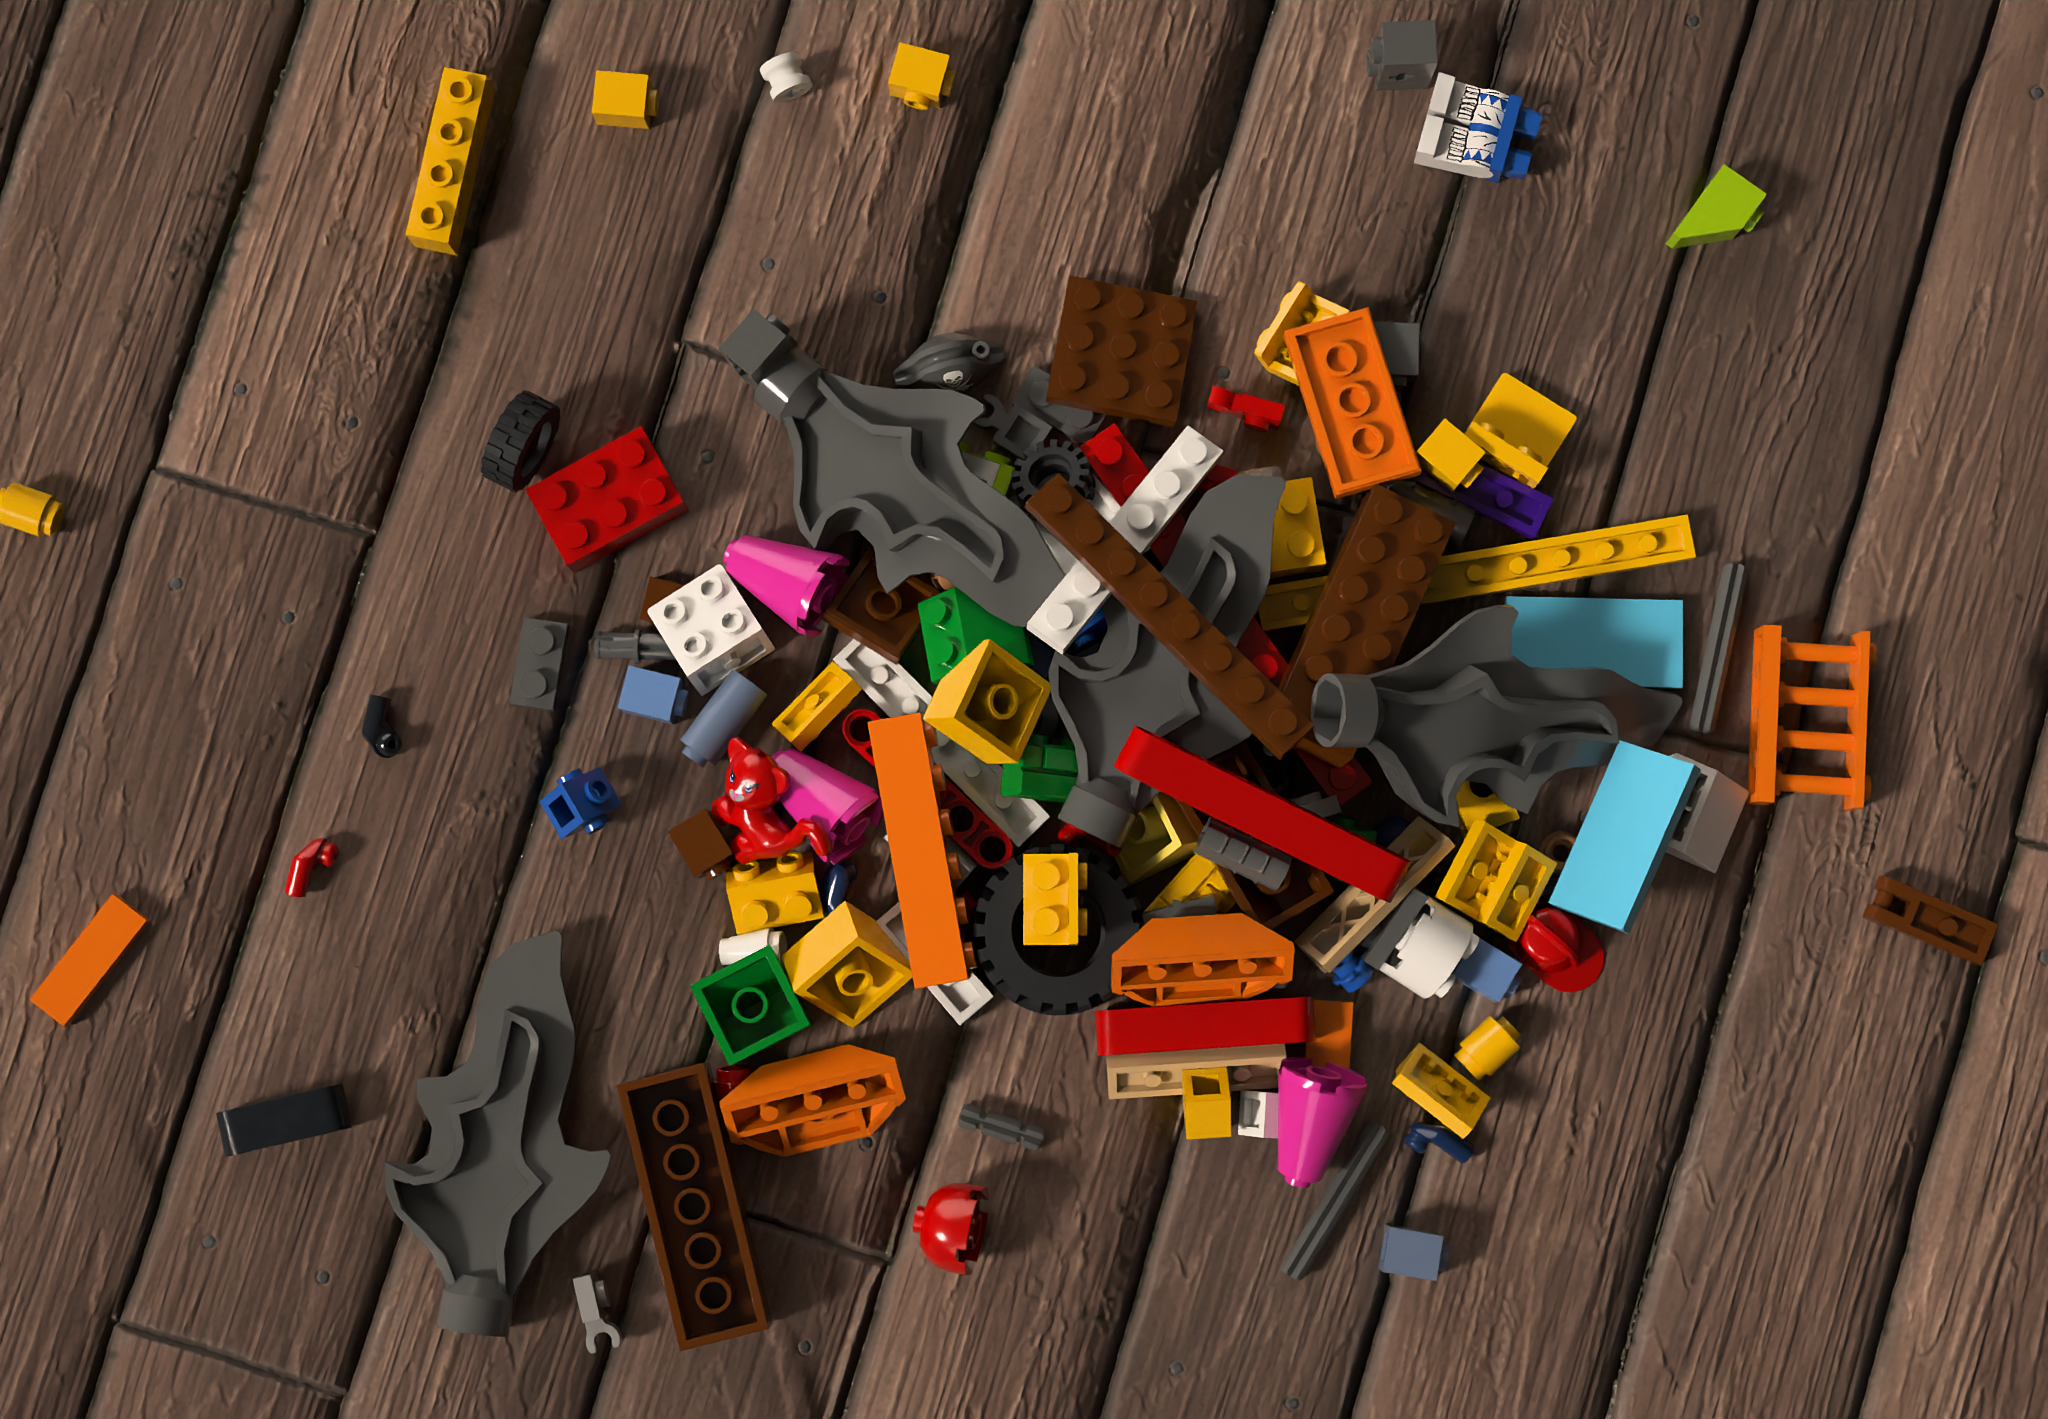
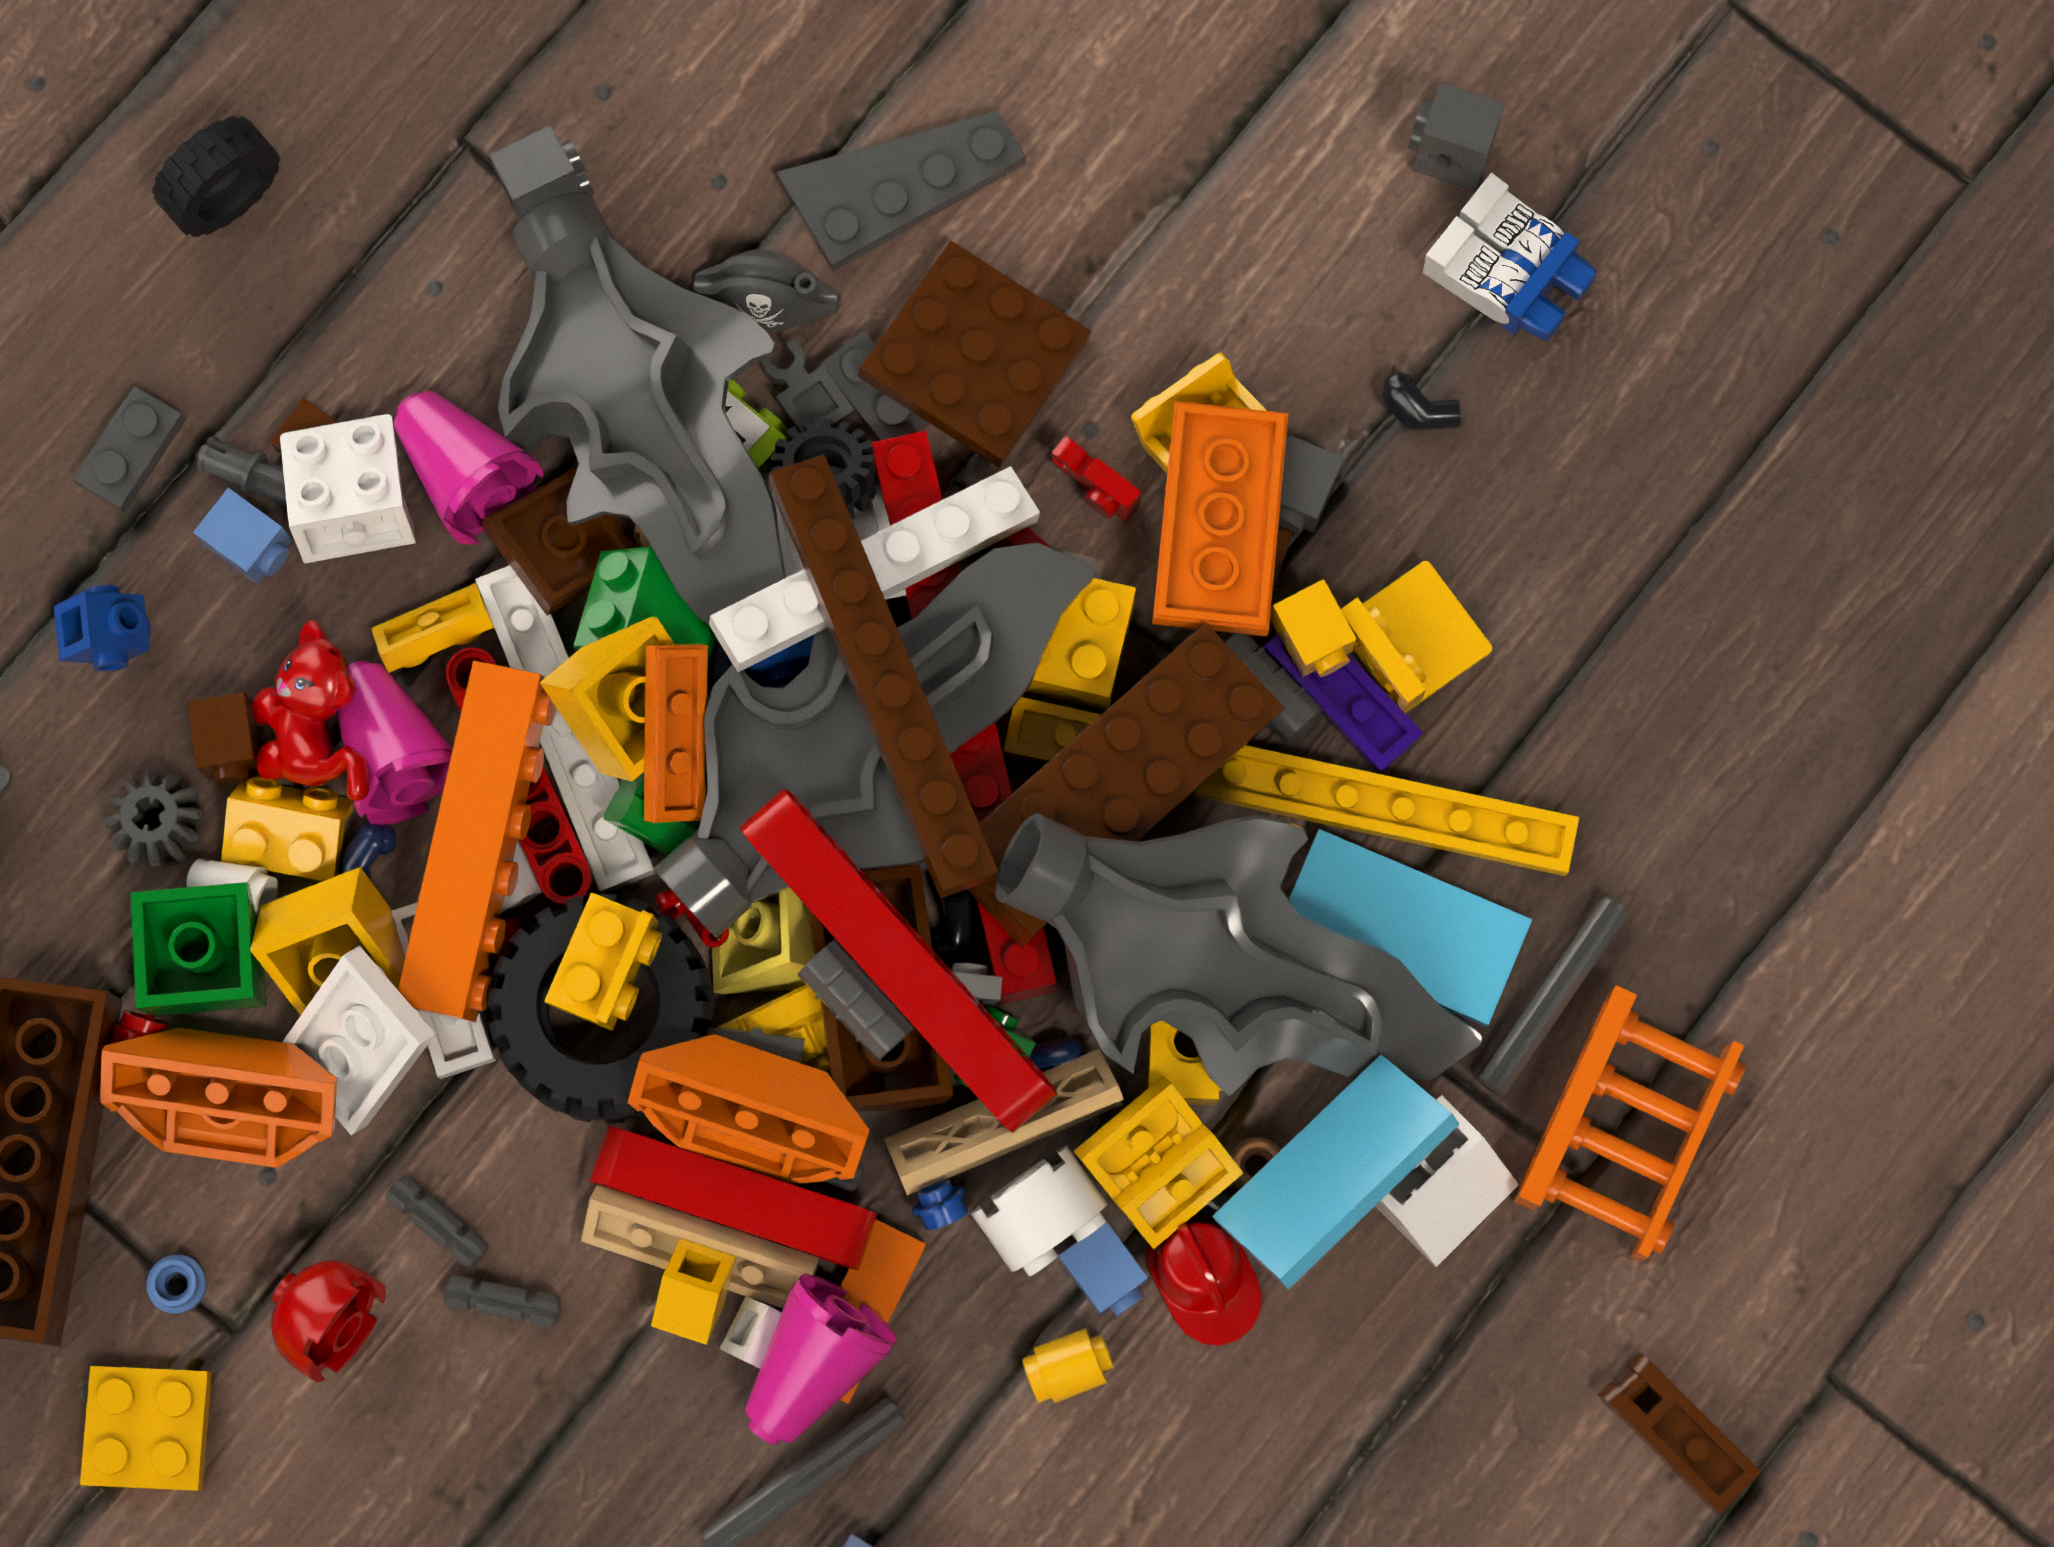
camera: 20 degrees right, 5 degrees down
red brick [525,426,689,573] -> none
sand blue brick [680,669,768,768] -> none
dark grey plate [1359,884,1429,970] -> none
yellow bracket [1392,1042,1491,1139] -> none
dark blue arm [1404,1121,1474,1163] -> none
lime slope [1665,164,1767,249] -> none
none -> yellow plate [80,1366,212,1491]
none -> dark grey gear [104,770,206,869]
none -> medium blue plate [146,1255,207,1314]
none -> white plate [282,946,436,1136]
none -> dark grey axle [445,1275,561,1328]
none -> orange tile [644,644,708,823]
none -> dark grey wing [777,111,1026,271]
none -> black arm [1382,372,1461,430]

